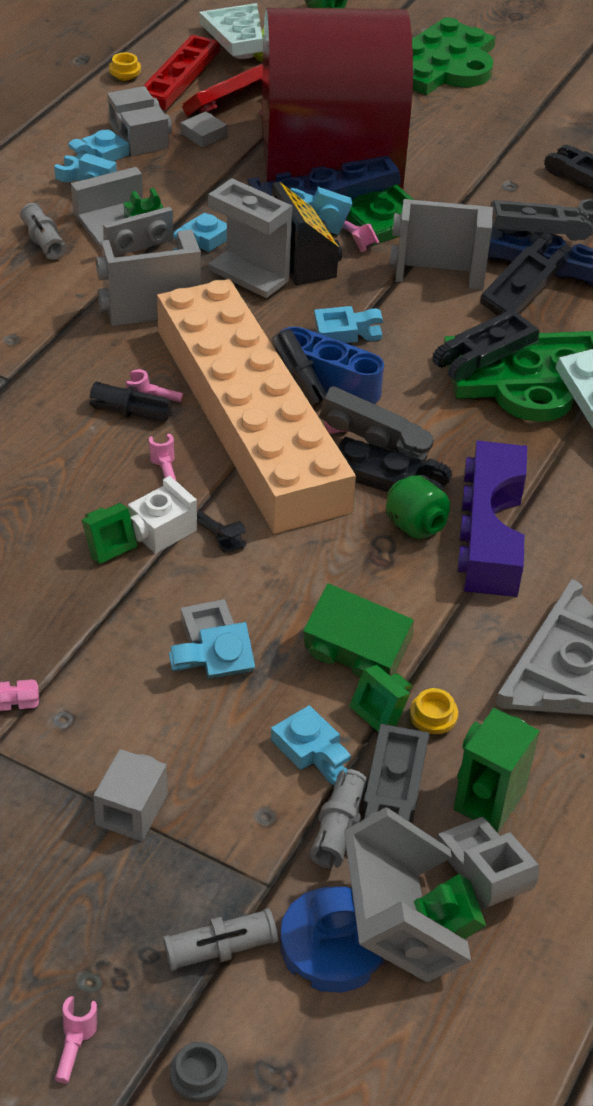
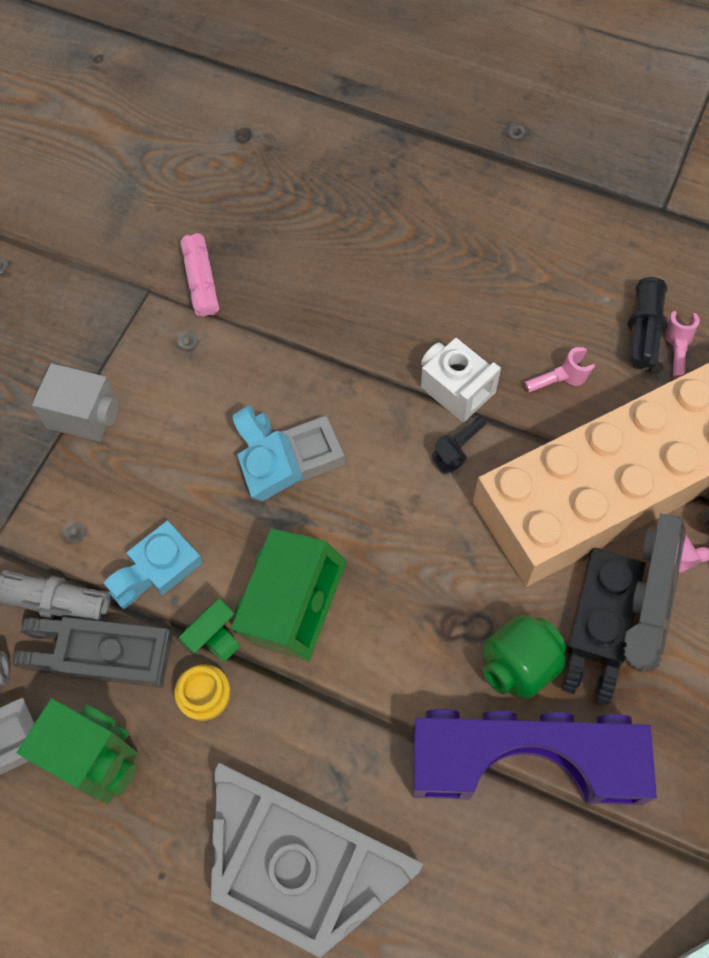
camera: 90 degrees right, 20 degrees up
green tile [82,503,138,564] -> none

